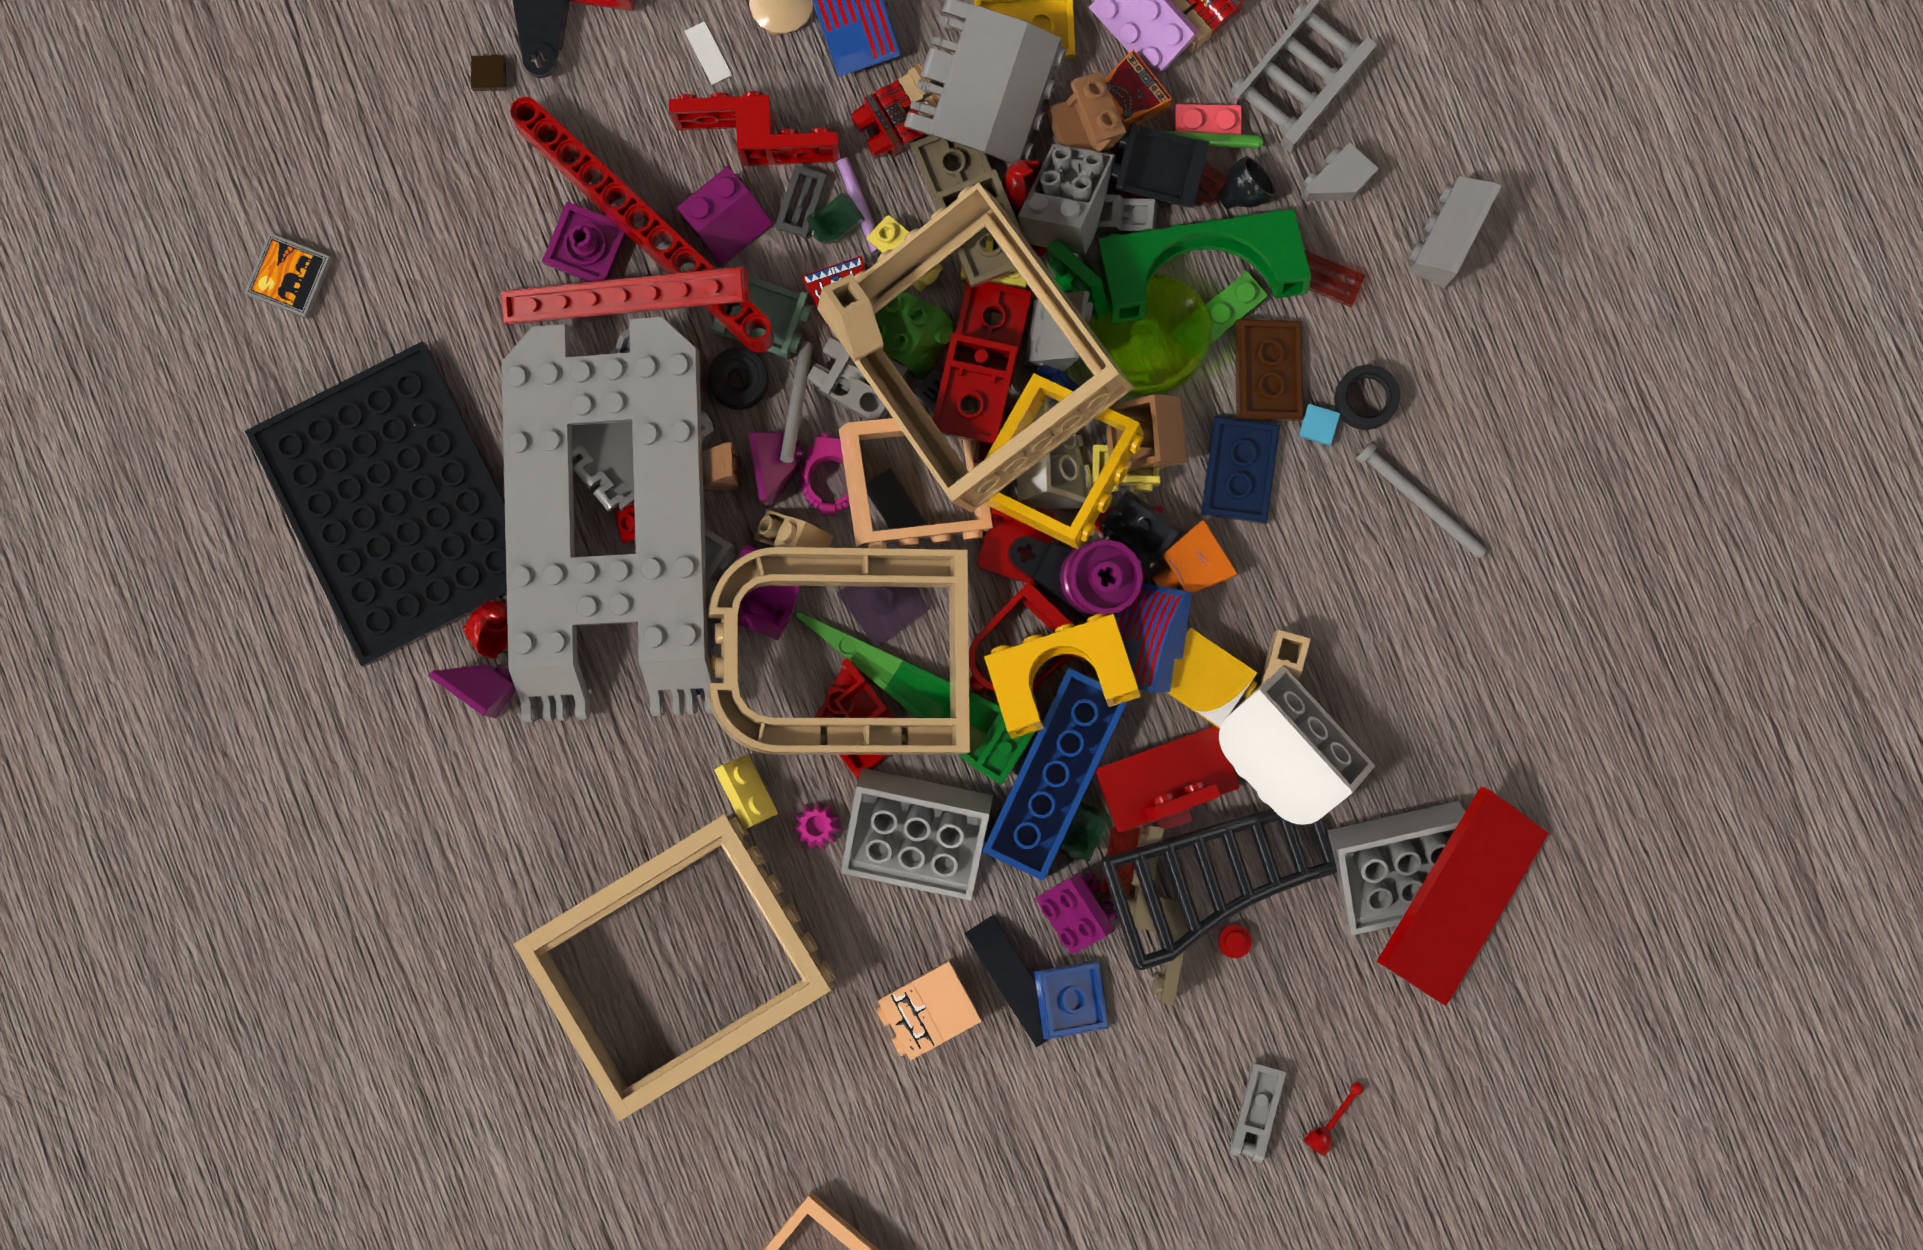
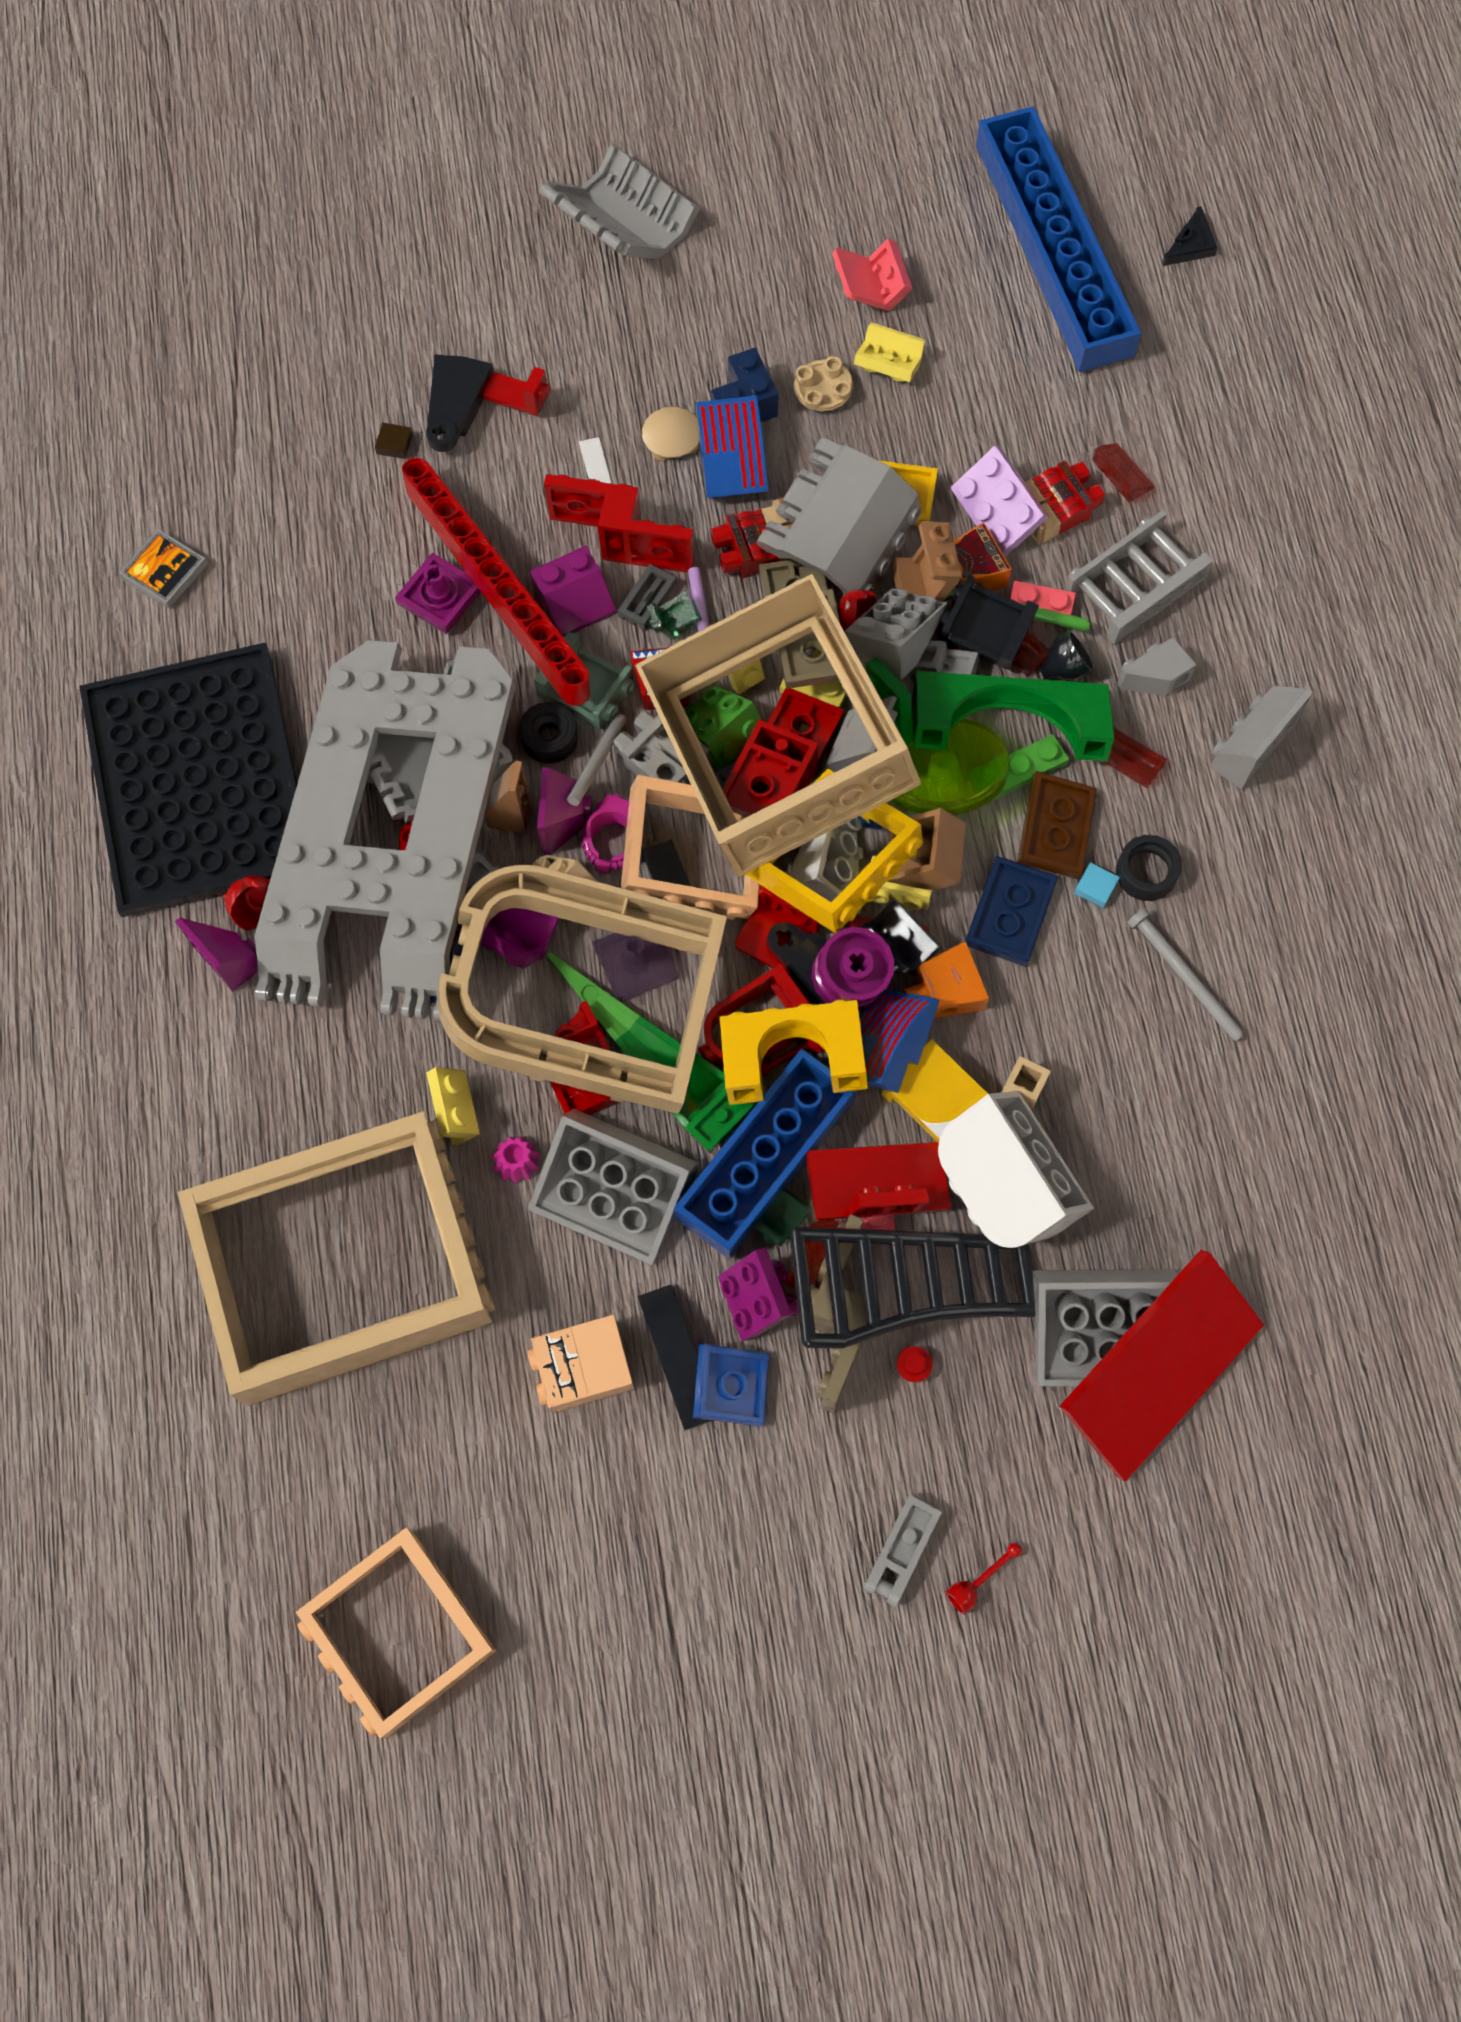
camera: 10 degrees right, 15 degrees down
red tile [501,267,750,325] -> none
tan slope [817,274,884,362] -> none

